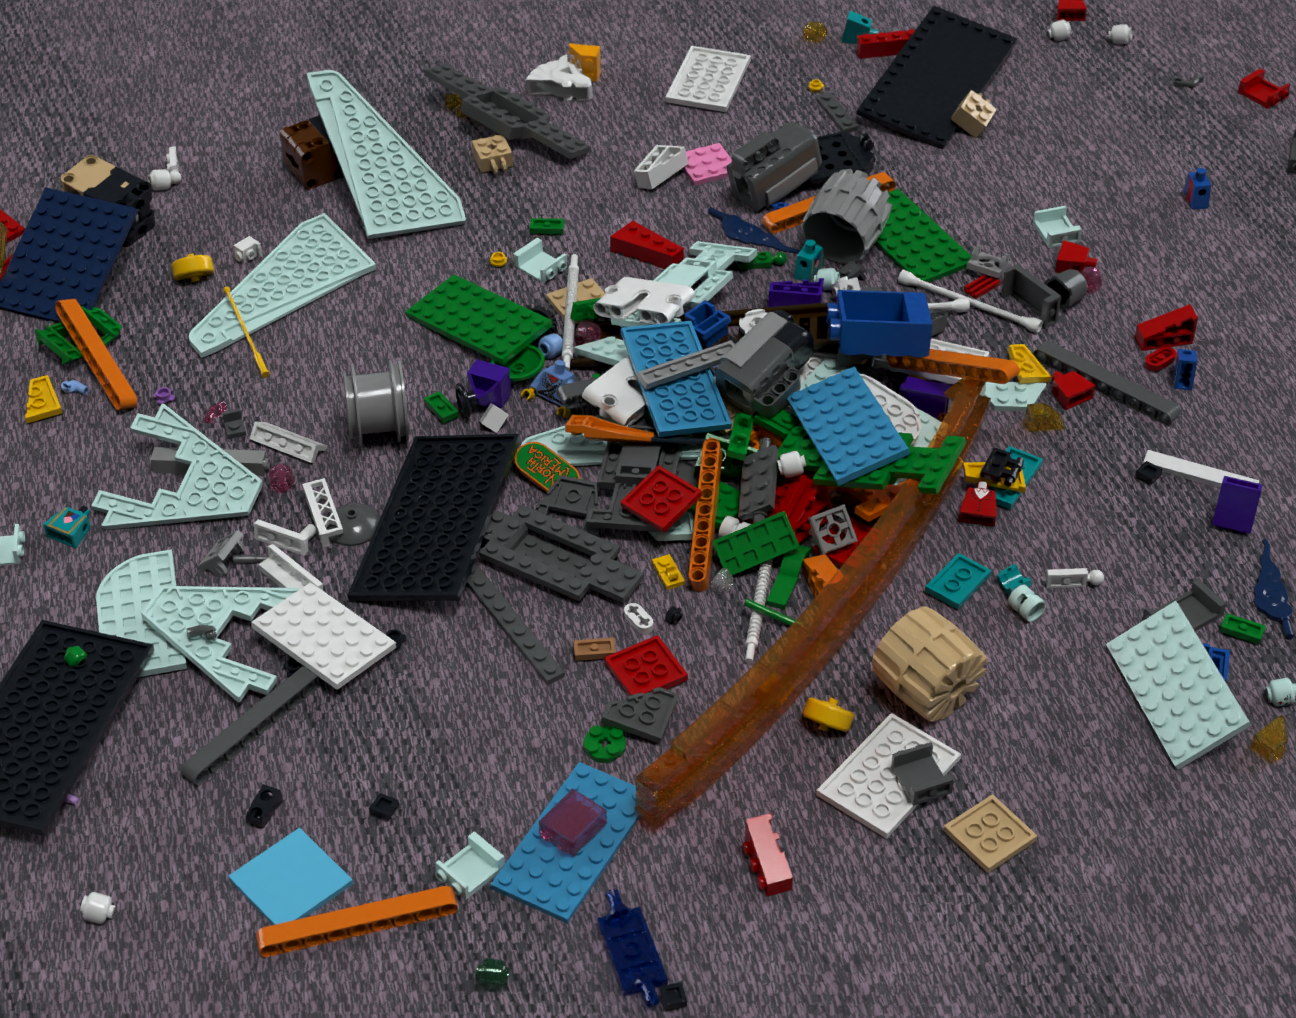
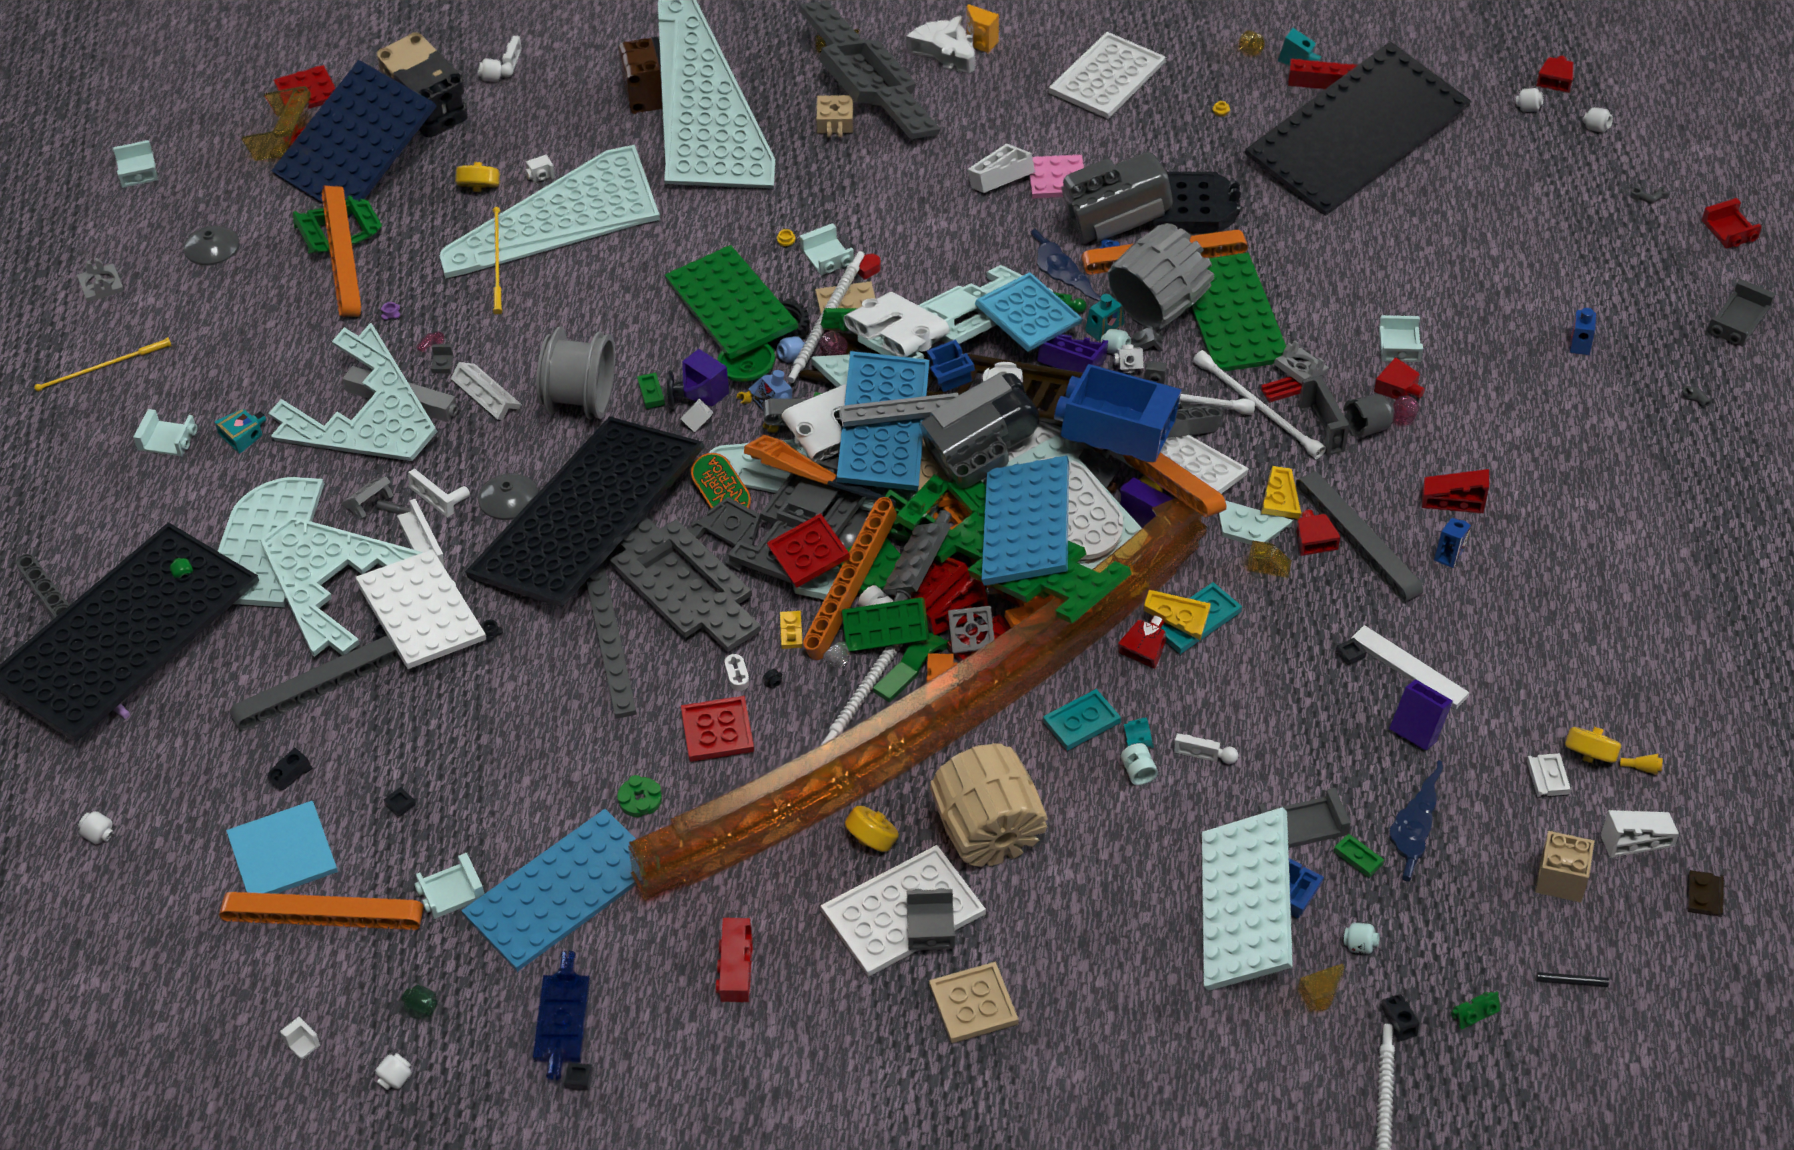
camera: 20 degrees right, 5 degrees up
yellow wing [25,375,62,424] -> none
light blue arm [61,380,90,395] -> none
dark grey arm [186,625,217,640] -> none
clear pink piece [269,464,294,492] -> none
white fence [302,478,343,547] -> none
green plate [530,218,565,235] -> none
clear pink brick [539,789,607,857] -> none
medium nougat plate [574,637,616,661] -> none
dark grey plate [601,687,679,744] -> none
red wedge [610,221,684,269] -> none
green bar [743,598,802,630] -> none
white head [777,451,807,478] -> none
dark grey plate [816,92,858,133] -> none
tan hinge [951,90,997,138] -> none
black plate [980,448,1024,487] -> none
red plate [1144,347,1176,371] -> none
none -> red piece [857,254,881,280]
none -> medium azure tile [975,272,1083,352]

